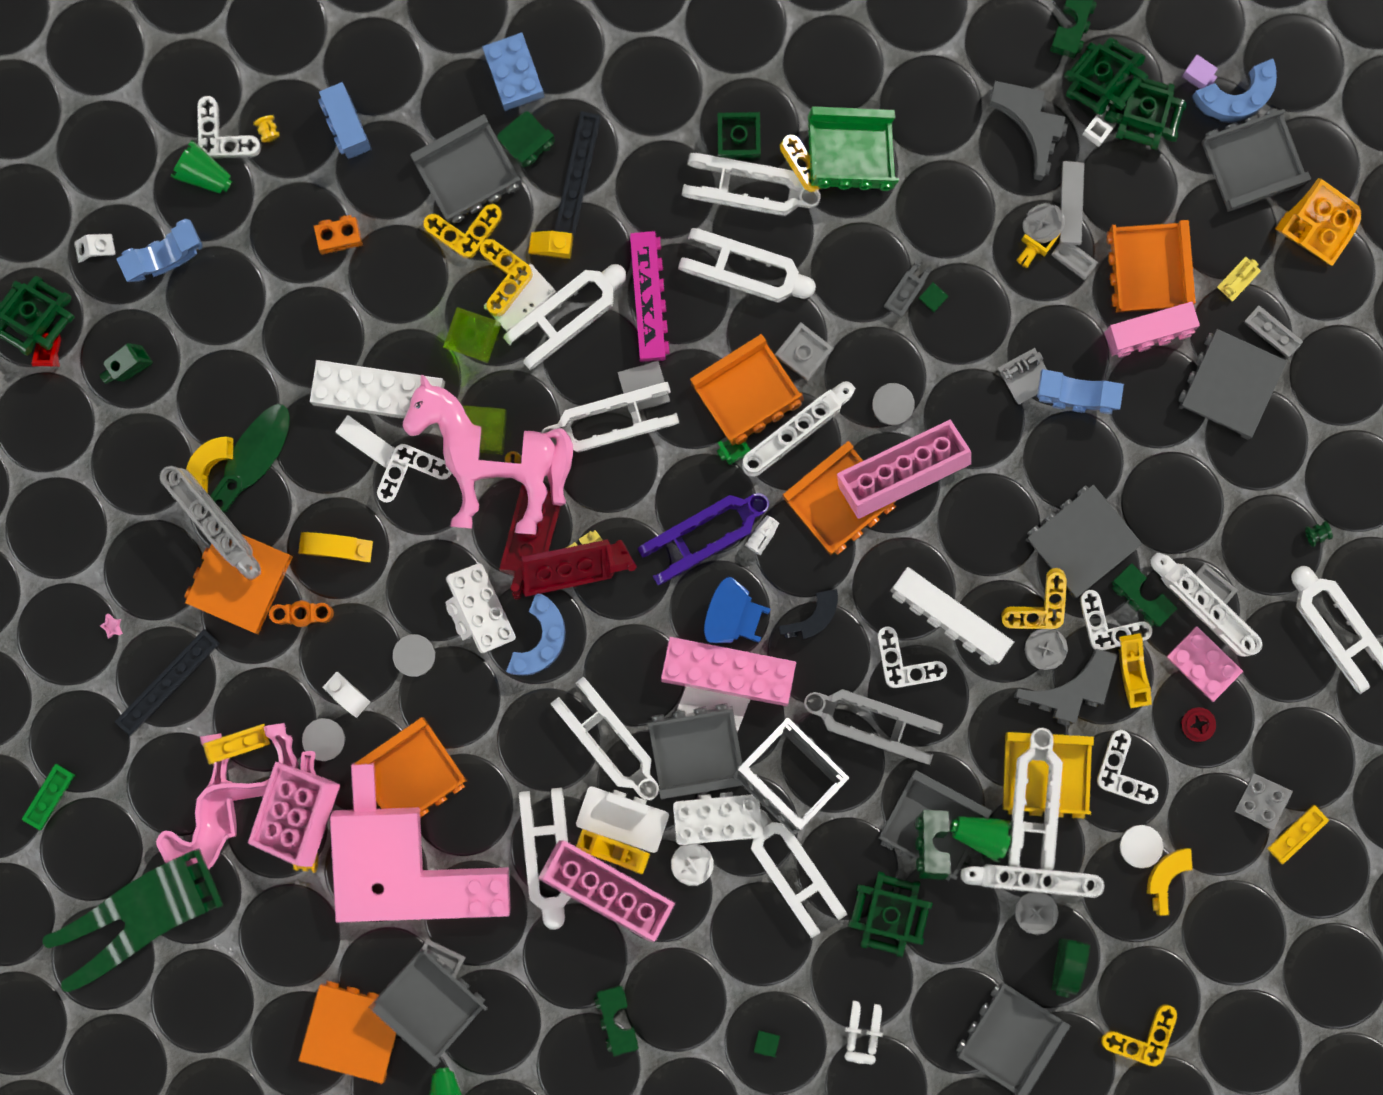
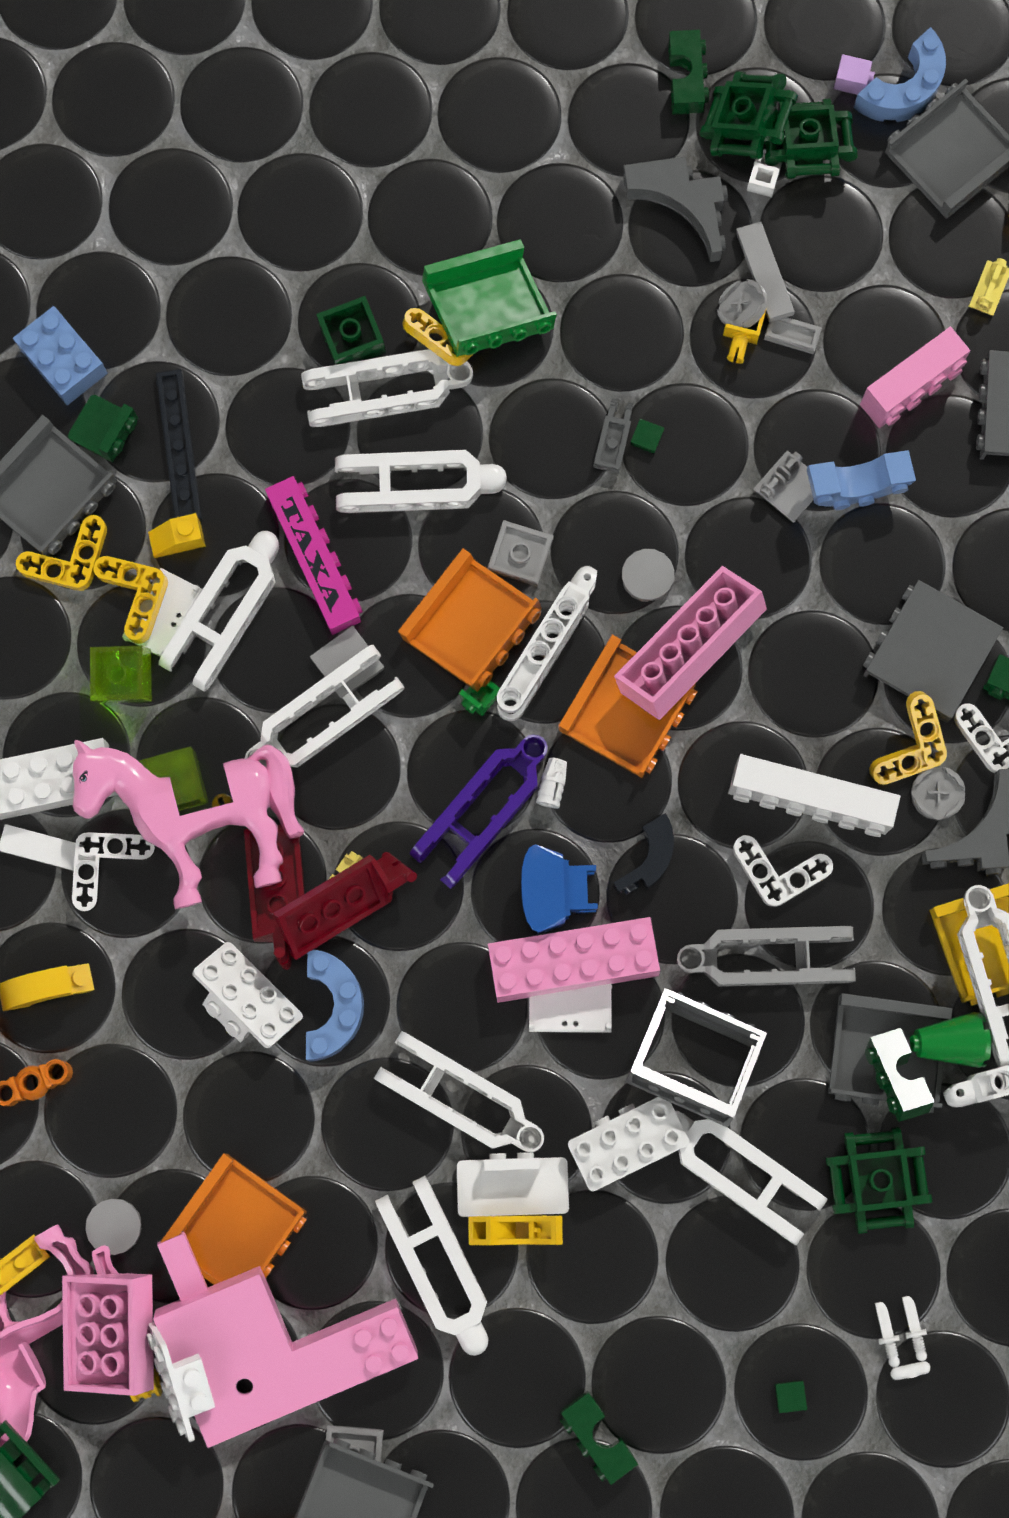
camera: 20 degrees left, 5 degrees down
white brick [323,672,370,718] -> none
light grey tile [393,634,435,677] -> none
bright pink brick [538,840,675,942] -> none
dark grey panel [648,704,742,799] -> none
white tile [671,843,713,886] -> none
orange panel [1107,220,1196,312] -> none
none -> white bracket [146,1322,215,1442]

